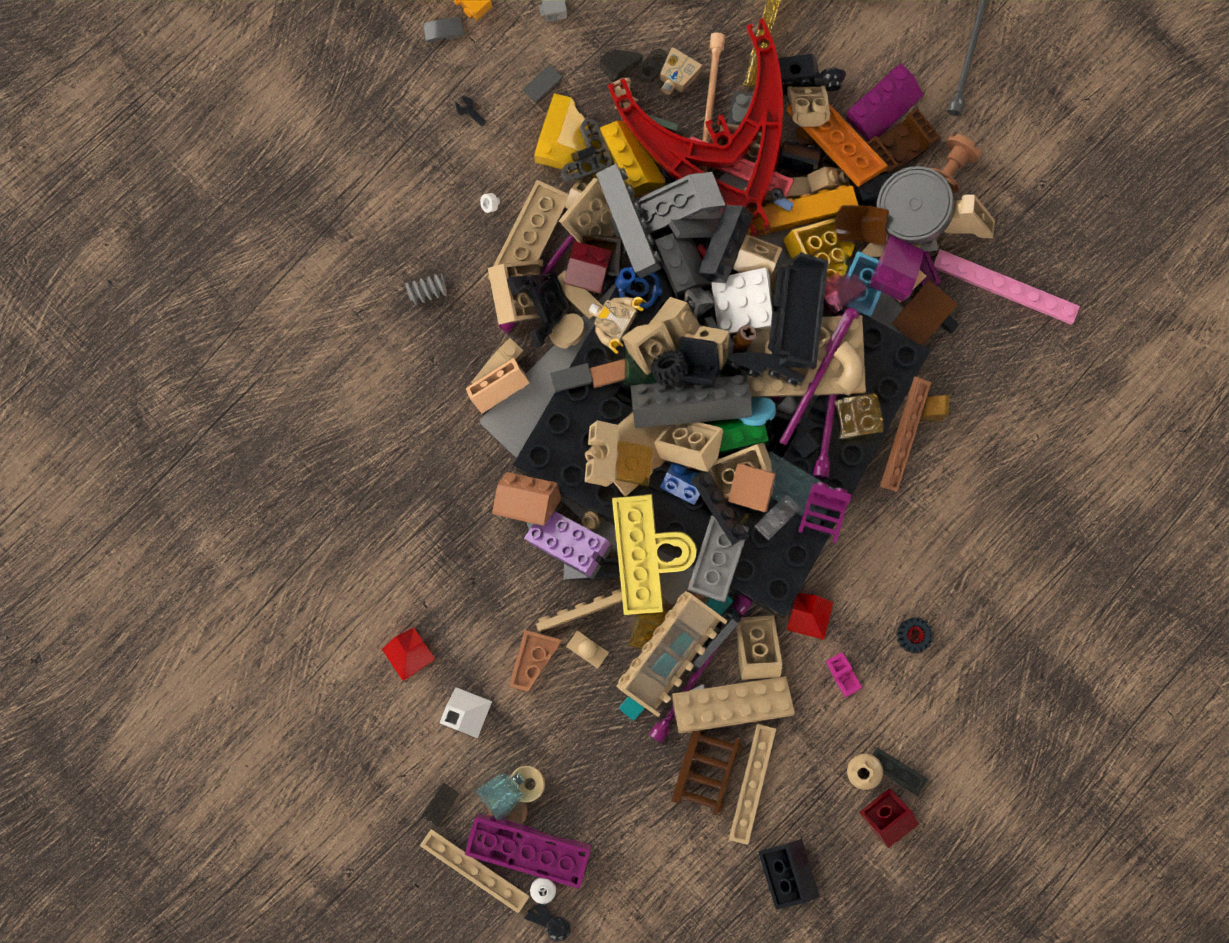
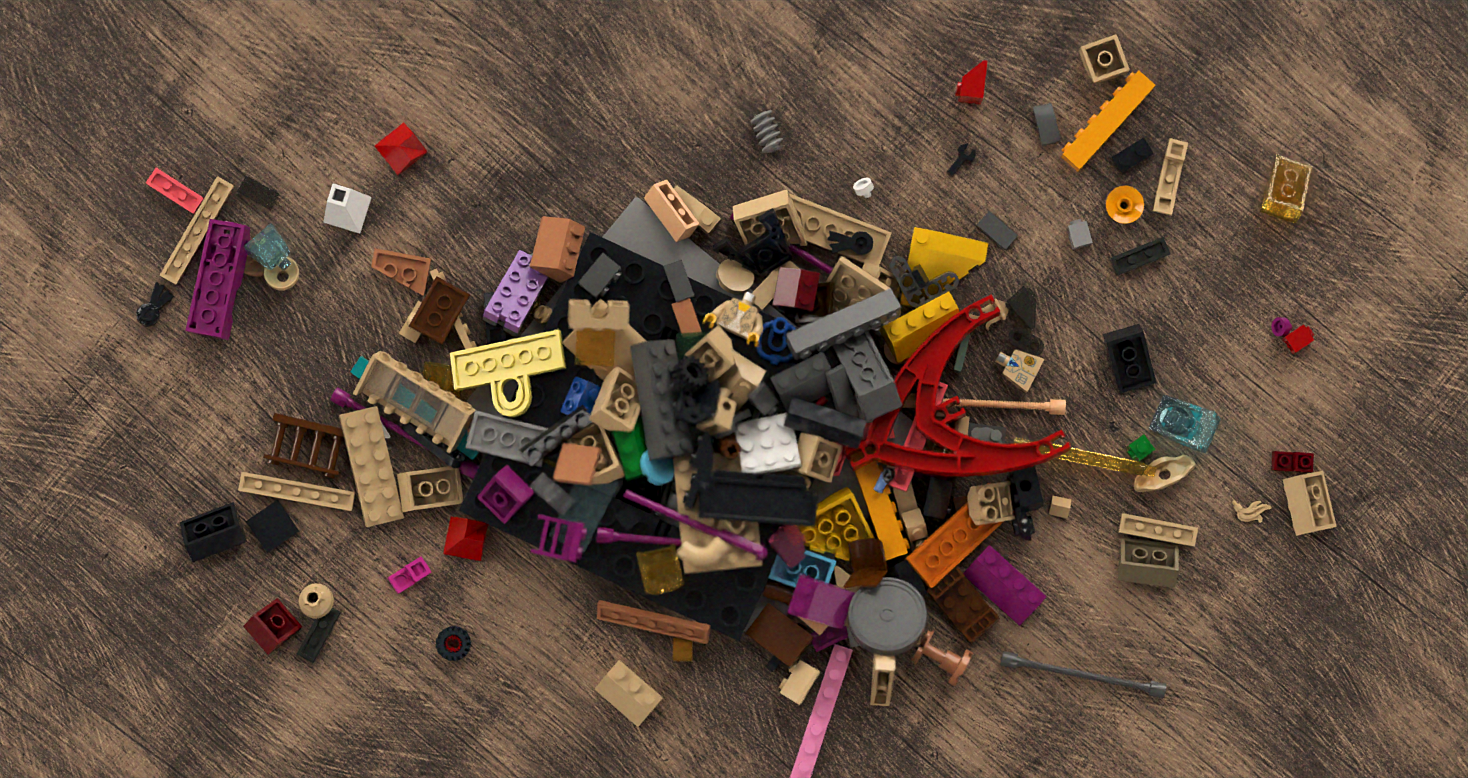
camera: 90 degrees right, 5 degrees up
white head [530,877,556,904] -> none
none -> coral plate [146,168,204,215]
none -> black tile [246,499,300,553]
none -> reddish brown tile [409,276,470,345]
none -> magenta slope [477,465,535,524]
none -> dark grey brick [578,253,621,299]
none -> tan slope [595,660,663,727]
none -> reddish brown piece [762,578,795,606]
none -> tan slope [778,660,820,705]
none -> black piece [827,231,873,255]
none -> red slope [955,60,988,105]
none -> tan slope [1049,496,1071,518]

